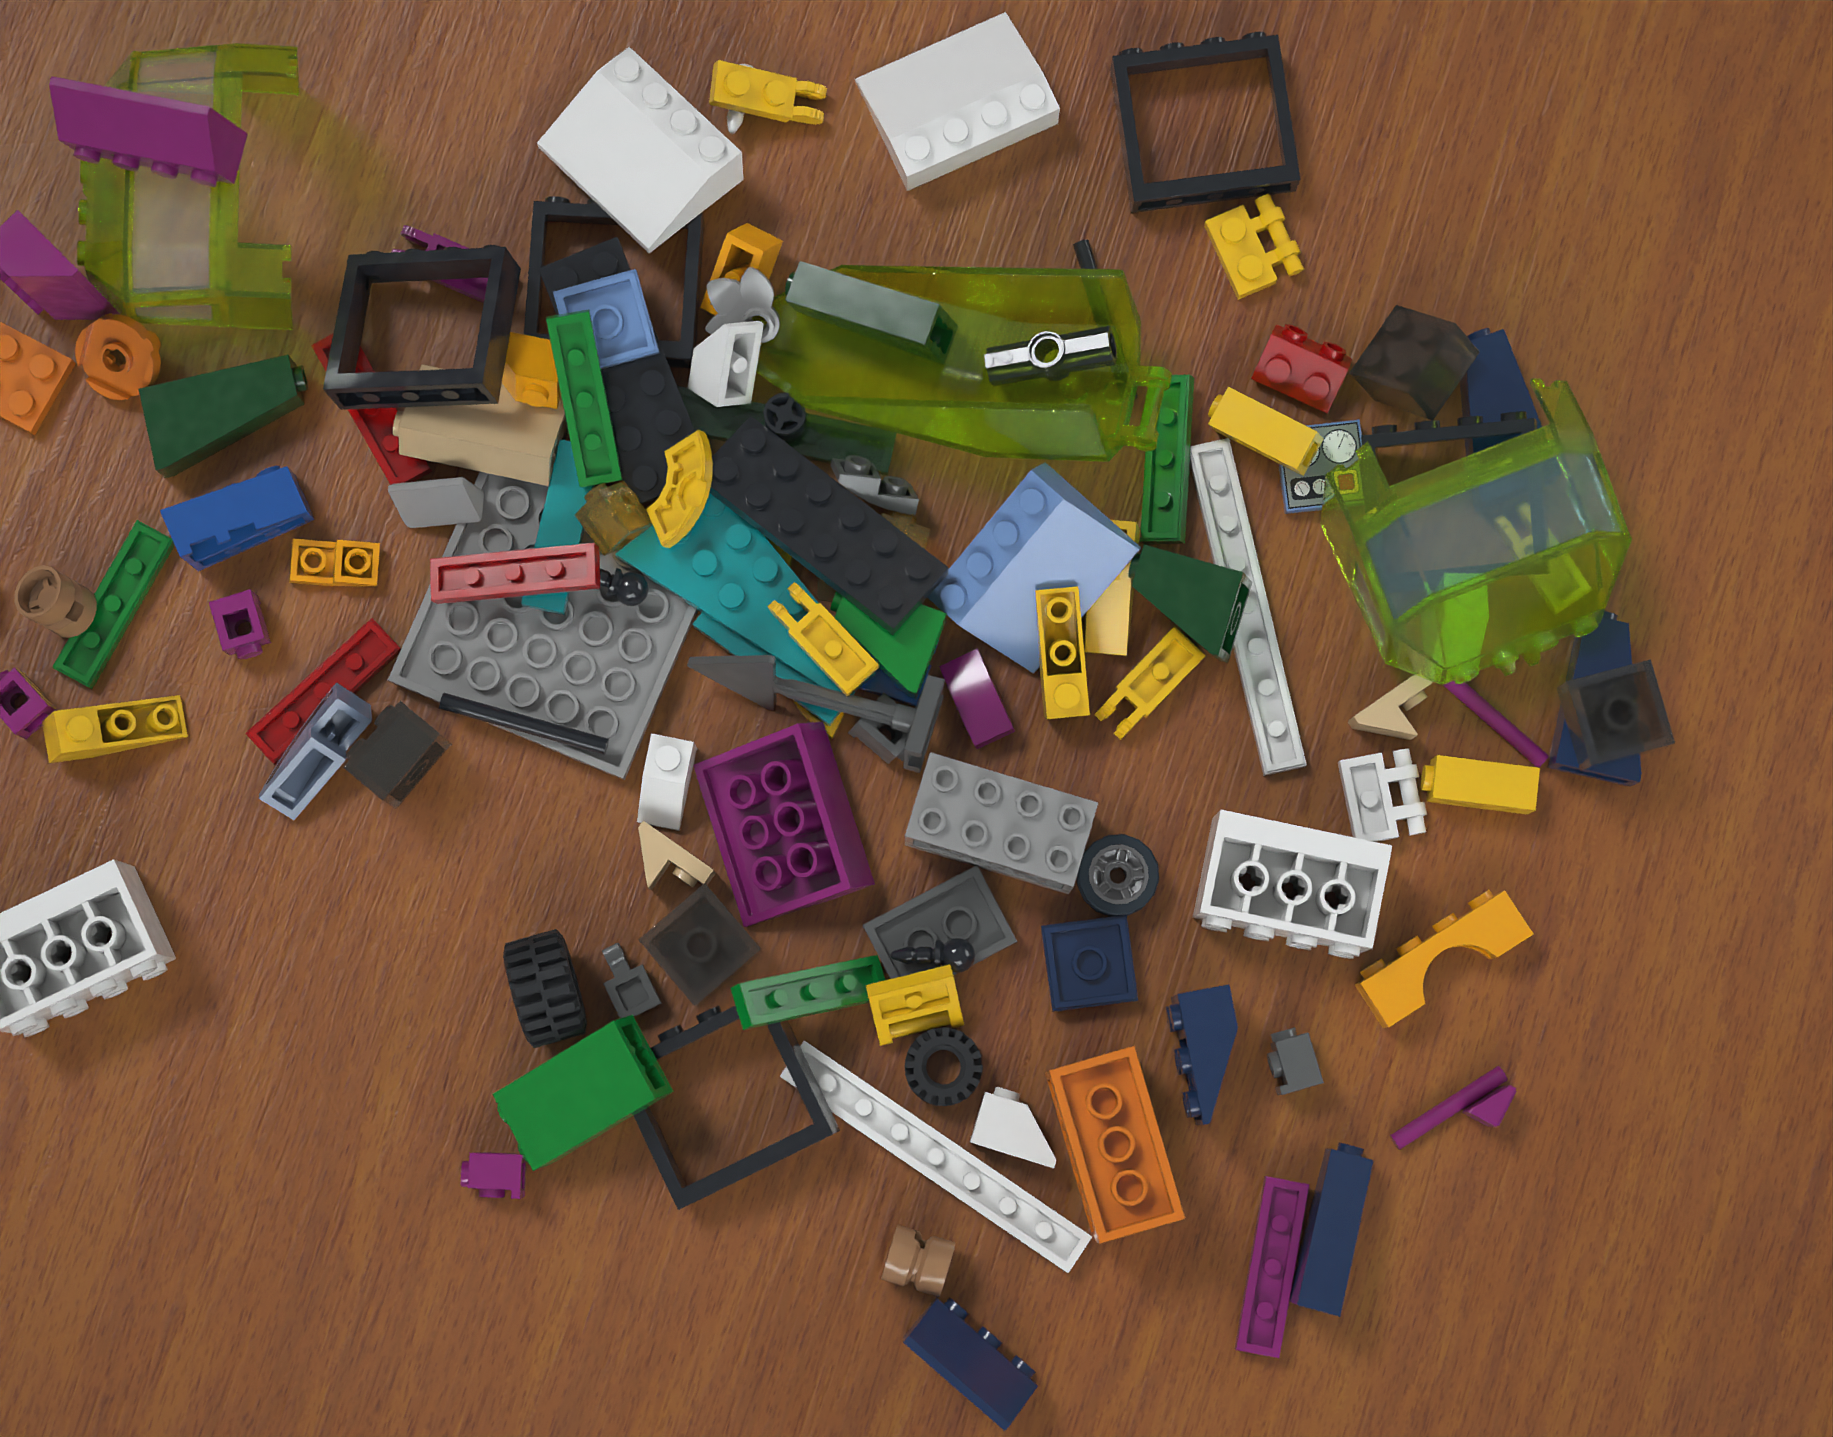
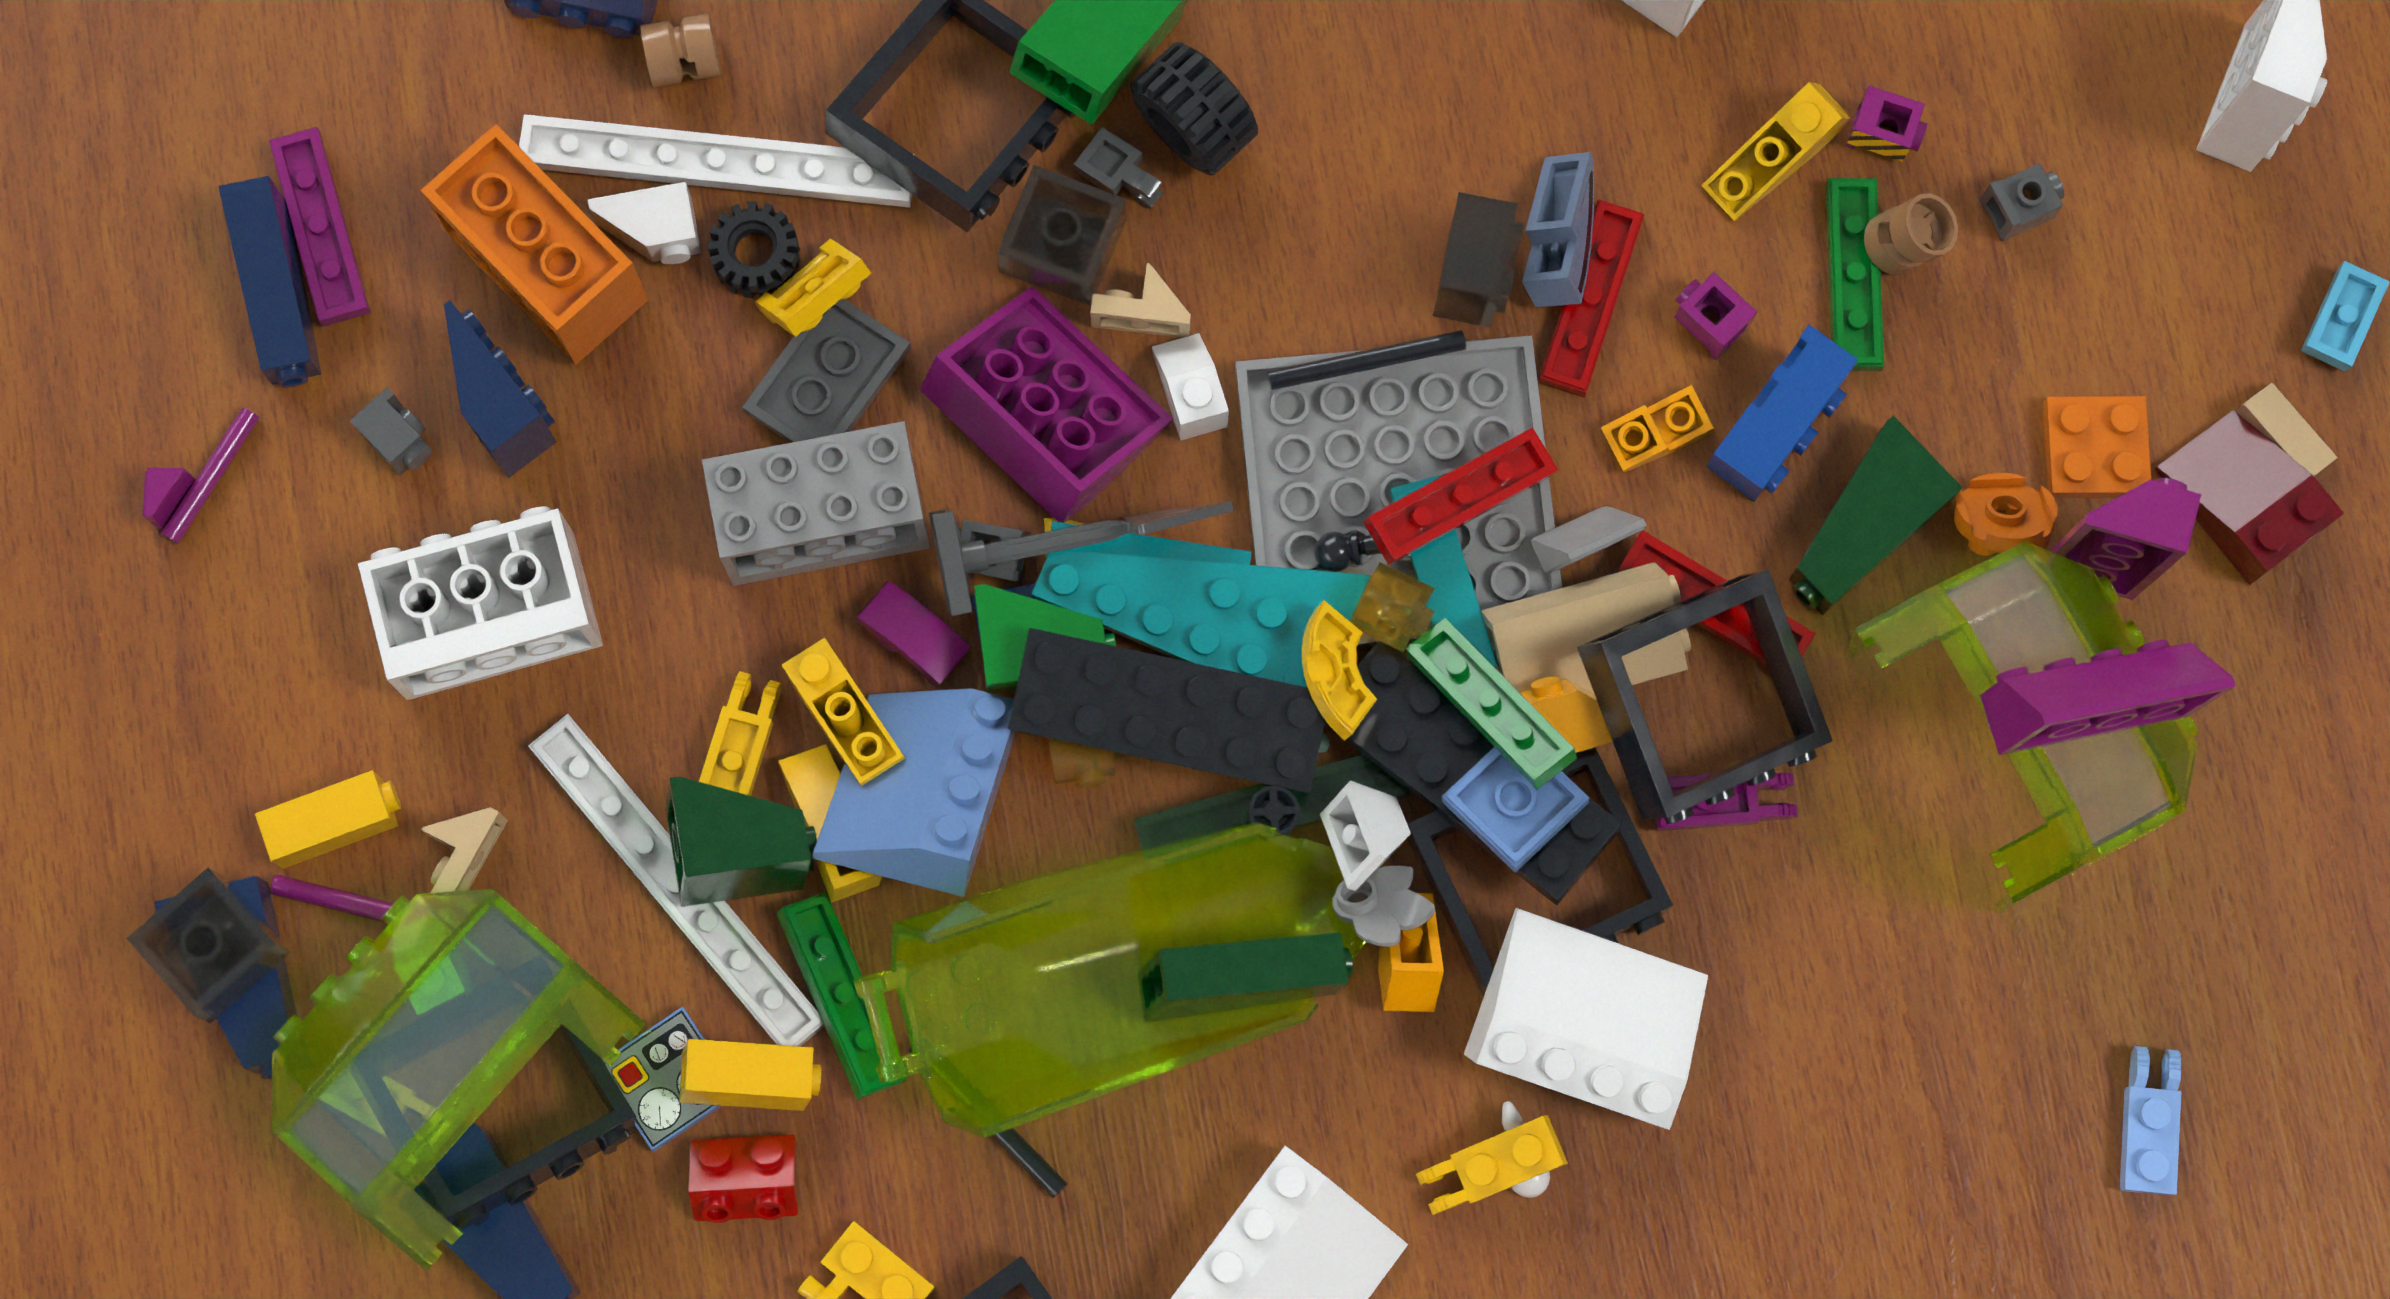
camera: 150 degrees right, 5 degrees down
green plate [730,955,885,1030] -> none
yellow hinge [767,582,879,696] -> none
dark grey slope [831,456,919,515] -> none
black bar [890,938,975,973] -> none
black piece [985,326,1118,386] -> none
dark blue plate [1041,915,1138,1012] -> none
wheel [1077,834,1159,917] -> none
white plate [1338,748,1427,842] -> none
clear smoke brick [1349,305,1480,420] -> none
light orange arch [1355,889,1533,1029] -> none

